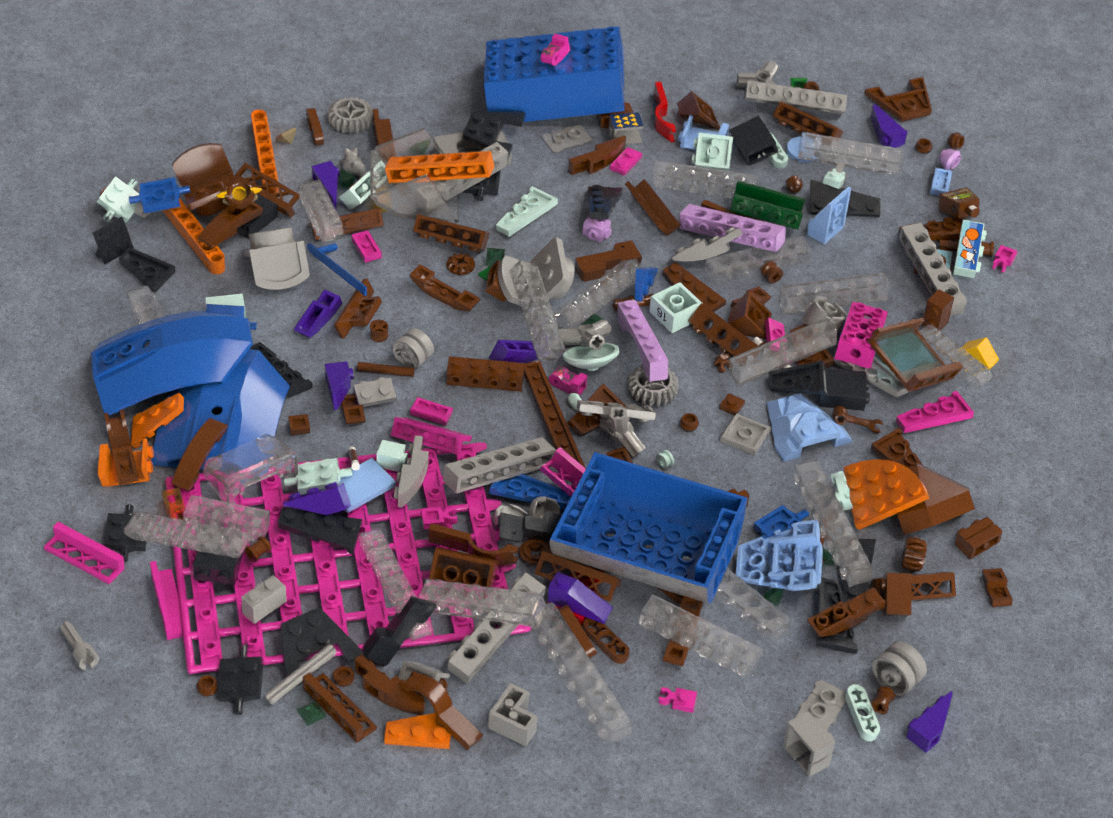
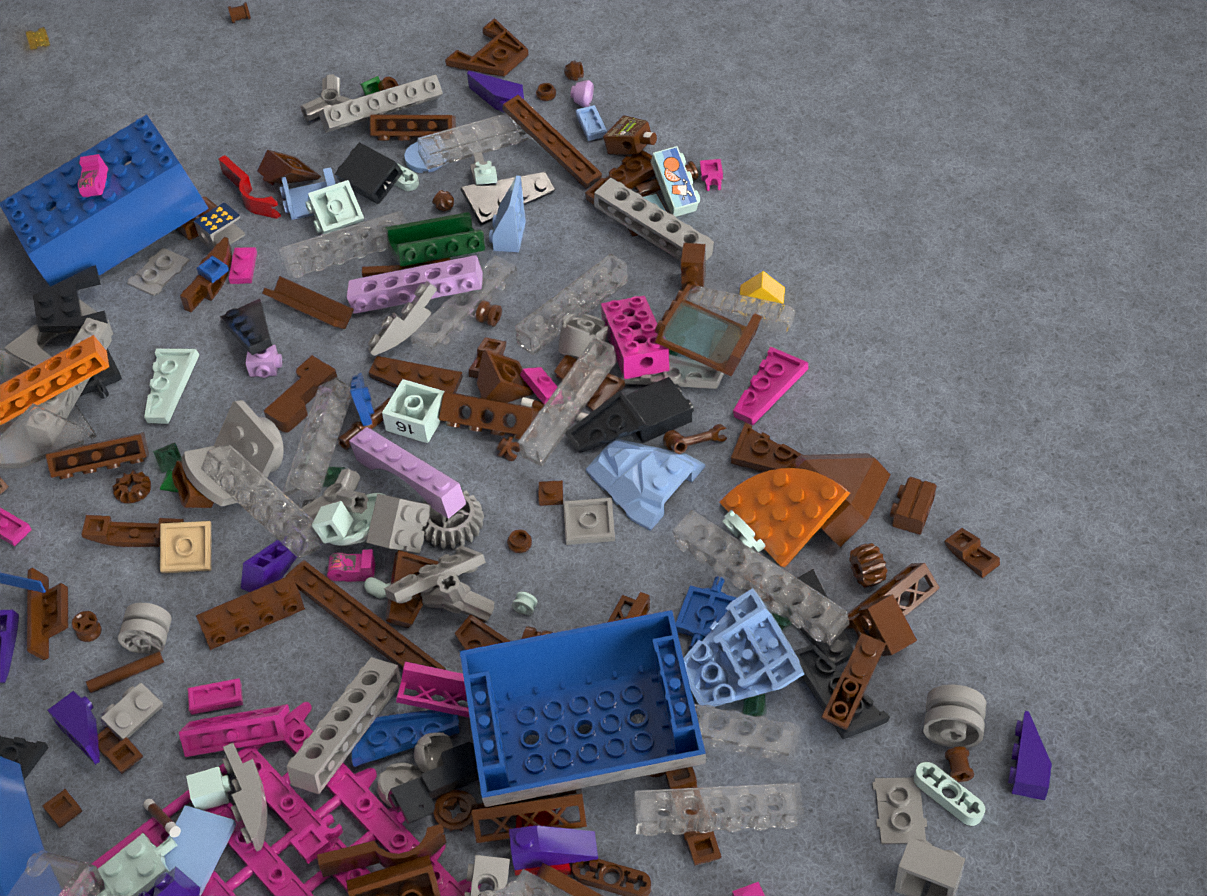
camera: 25 degrees left, 5 degrees up
none -> tan tile [160,521,211,573]
none -> blue tile [196,256,229,283]
none -> light aqua brick [312,501,354,544]
none -> light grey piece [366,493,431,553]
none -> reddish brown plate [502,95,602,189]

